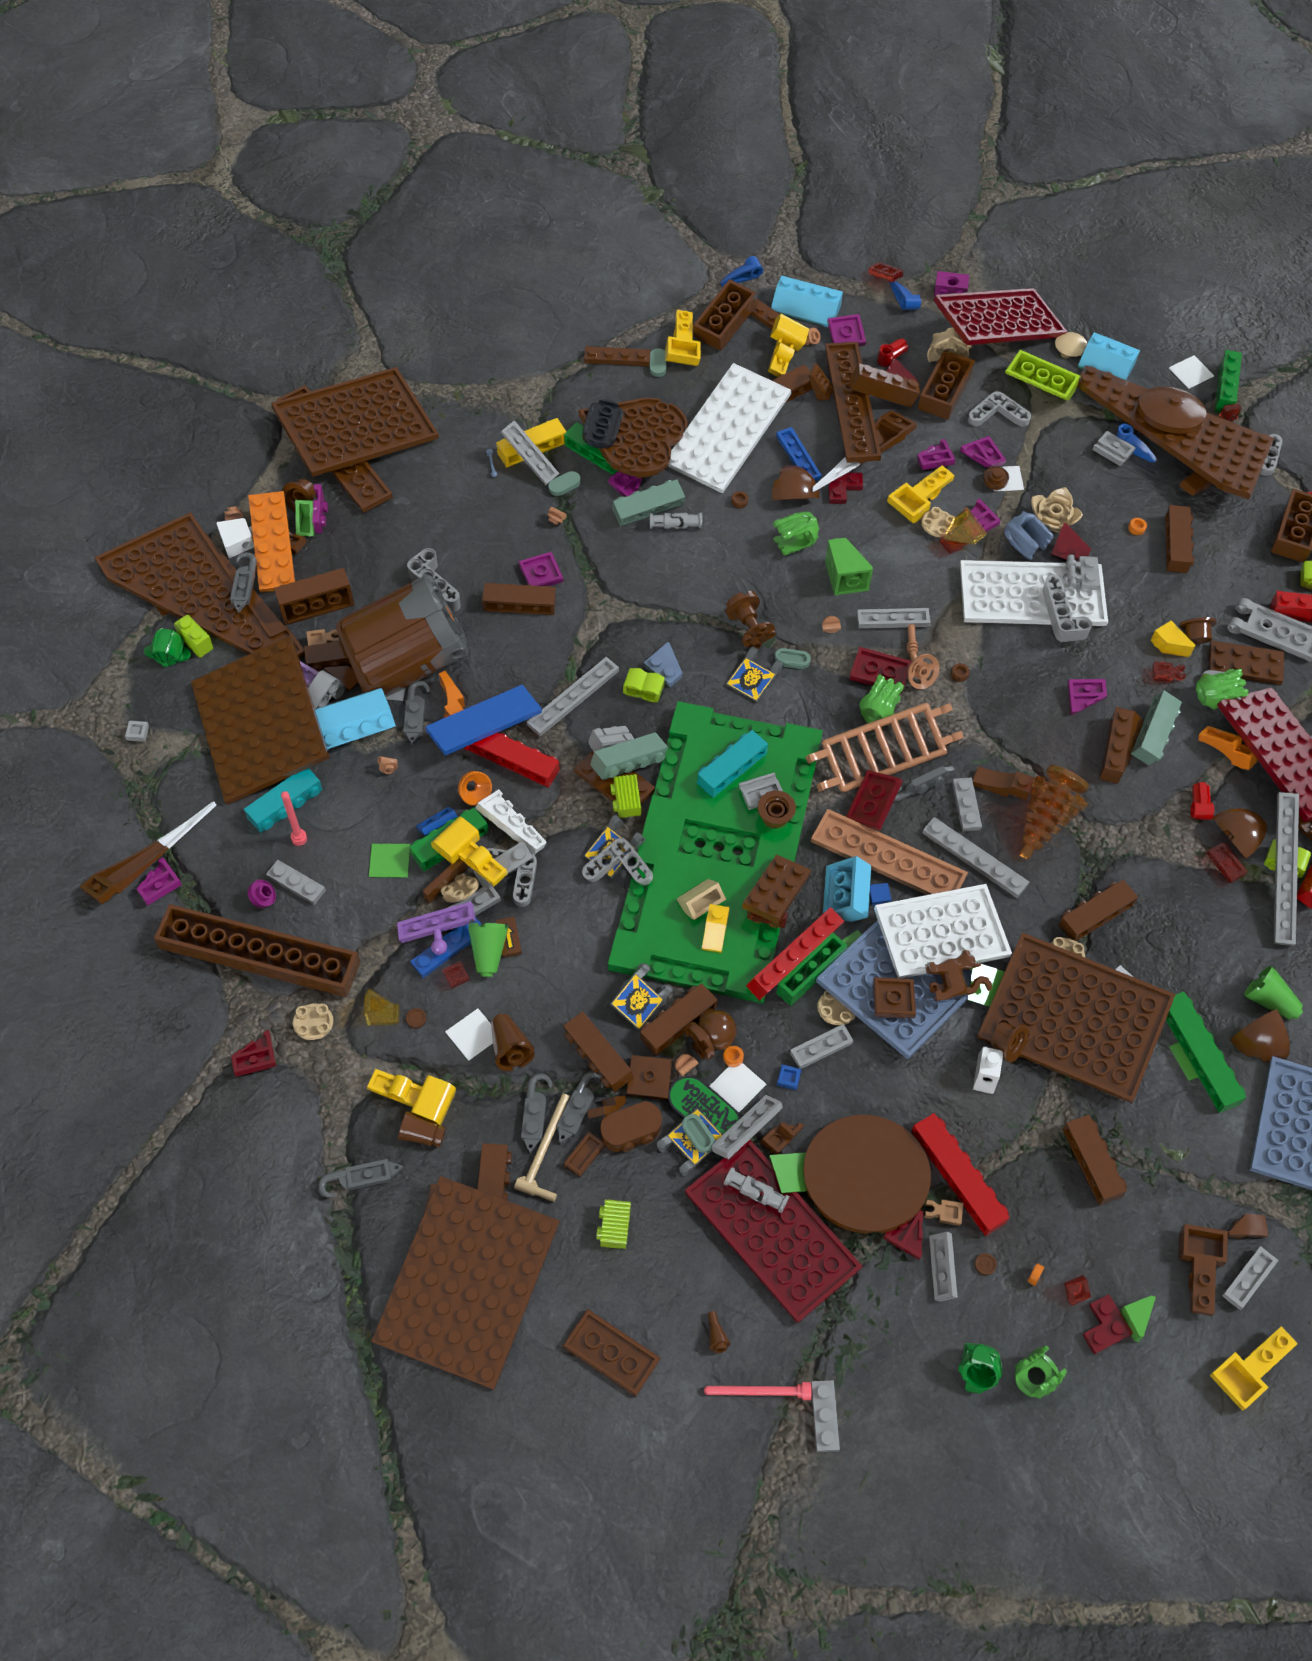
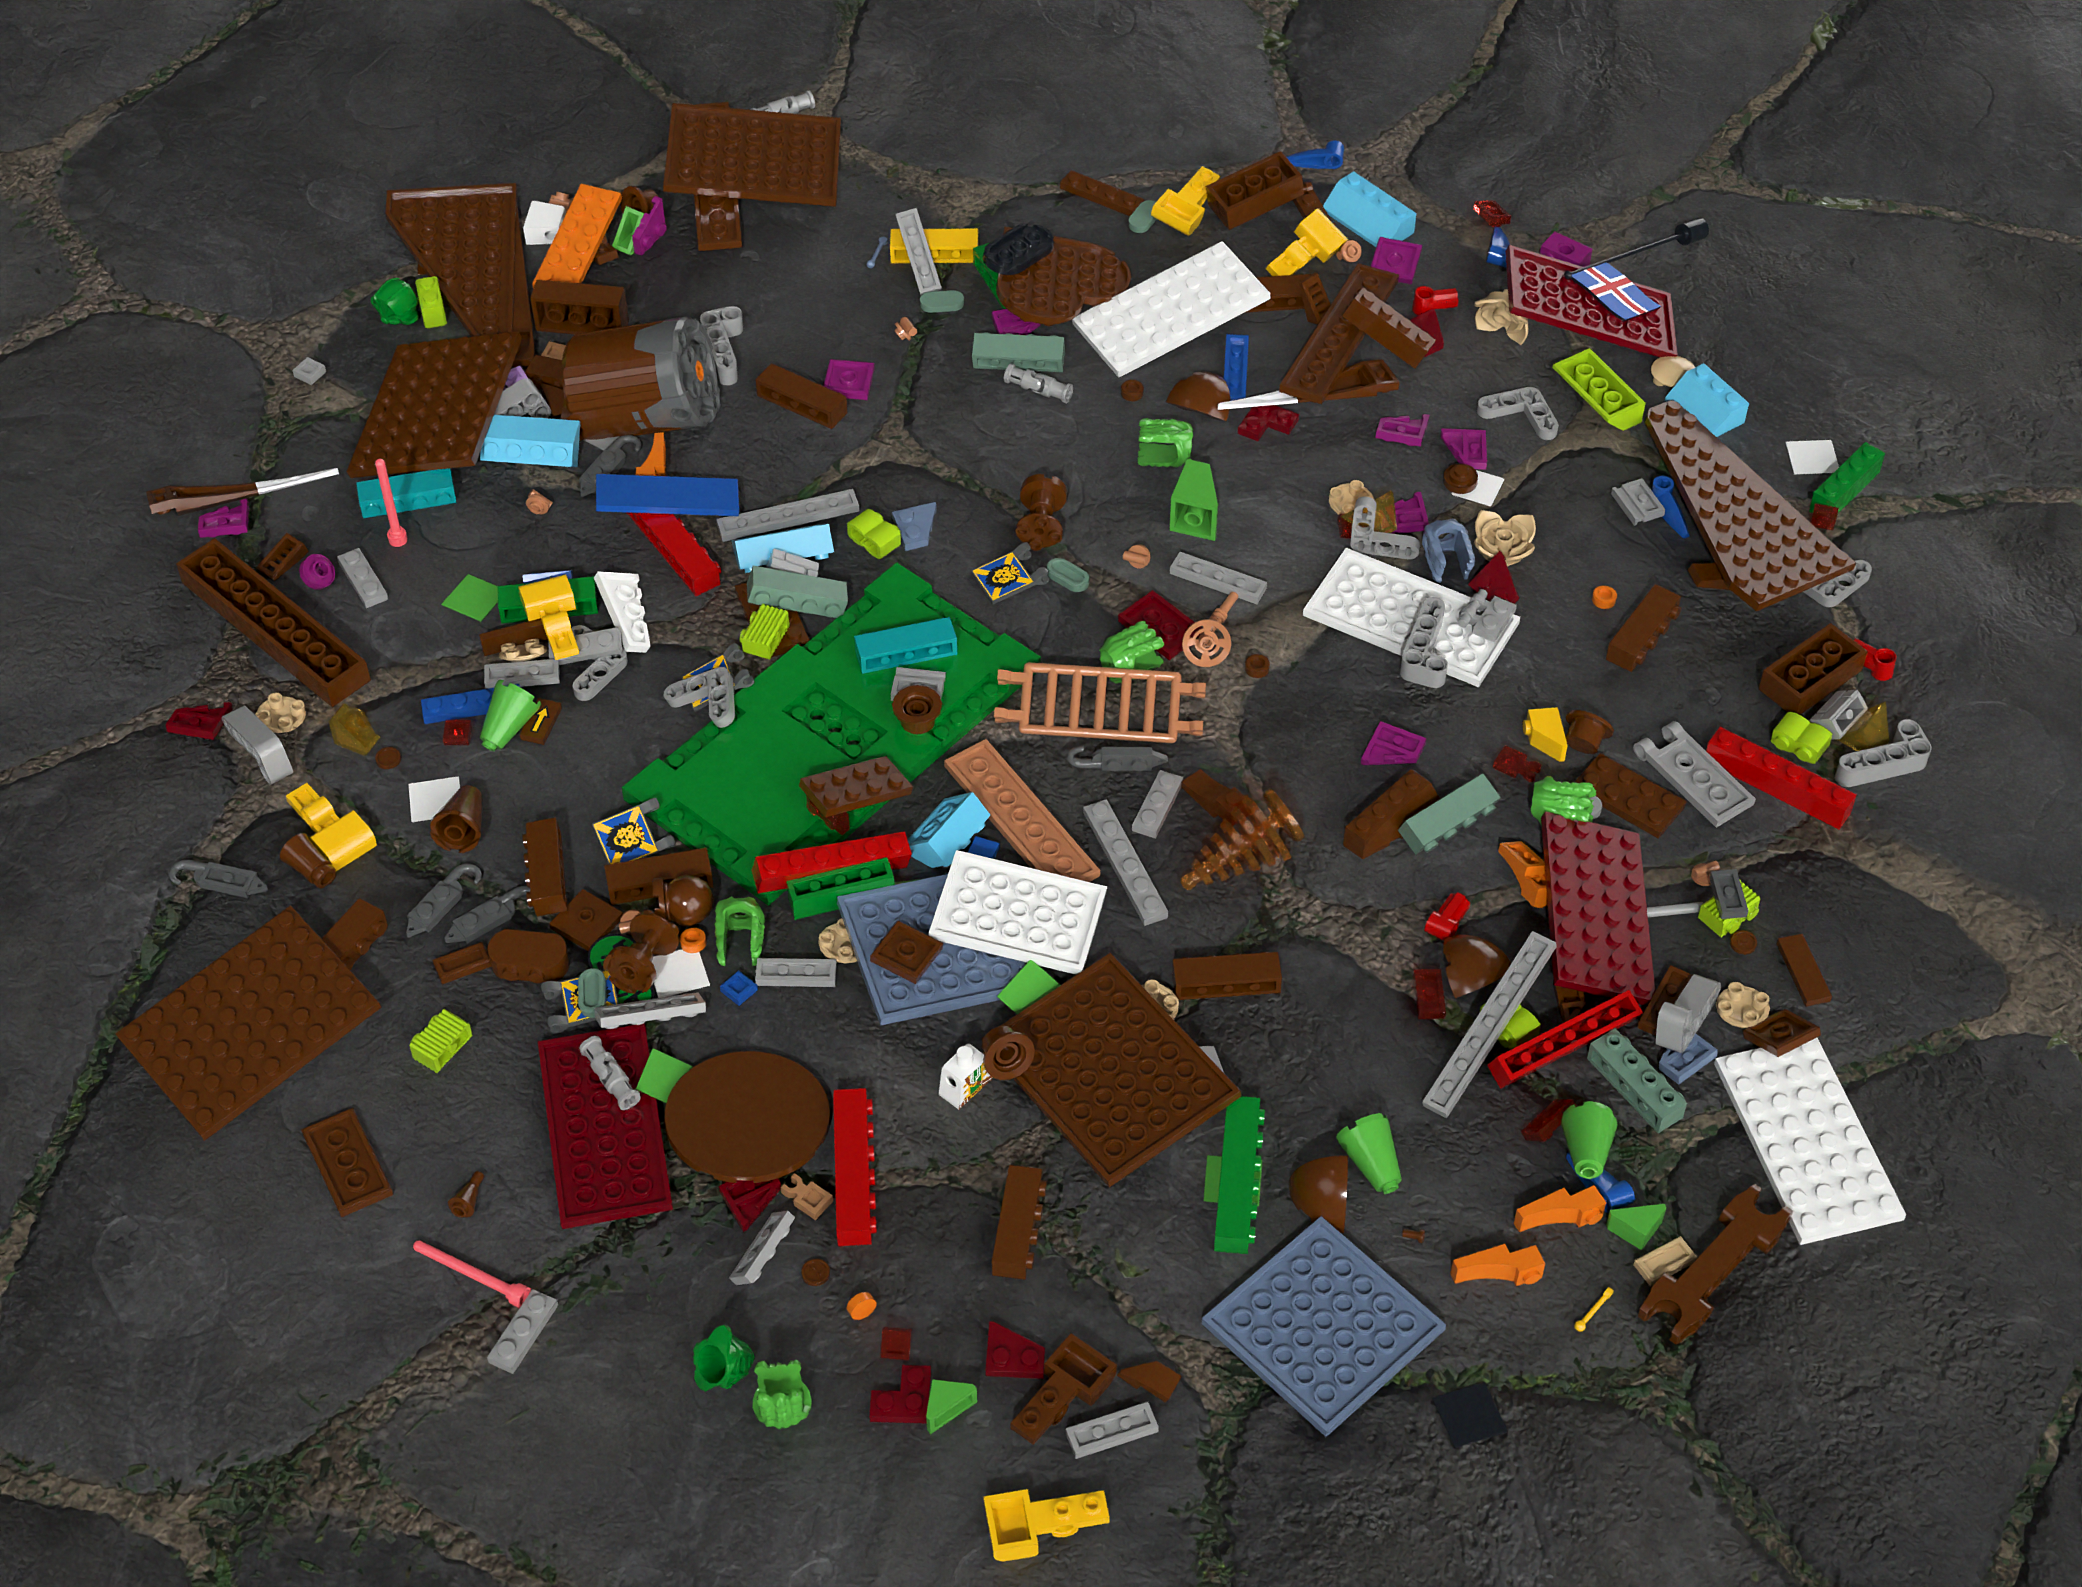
camera: 30 degrees right, 10 degrees down
dark grey plate [230,552,257,613] -> none
medium lavender plate [397,901,476,955] -> none
orange piece [458,771,492,806] -> none
tan bar [514,1093,569,1202] -> none
reddish brown slope [587,1096,626,1118] -> none
tan brick [677,879,726,919] -> none
yellow slope [702,904,729,953] -> none
reddish brown slope [761,1122,804,1155] -> none
dark red tile [846,770,903,831] -> none
yellow plate [887,465,955,523] -> none
reddish brown brick [918,350,975,420] -> none
reddish brown animal [925,950,992,1001] -> none
reddish brown dish [1137,386,1206,434] -> none
none -> light grey beam [222,705,293,785]
none -> reddish brown slope [256,533,309,581]
none -> reddish brown piece [603,910,679,994]
none -> bright green piece [714,897,765,966]
none -> medium azure slope [732,524,834,573]
none -> light grey piece [750,90,815,114]
none -> dark red wing [986,1321,1045,1379]
none -> light grey beam [1350,497,1420,559]
none -> flag [1564,218,1709,322]

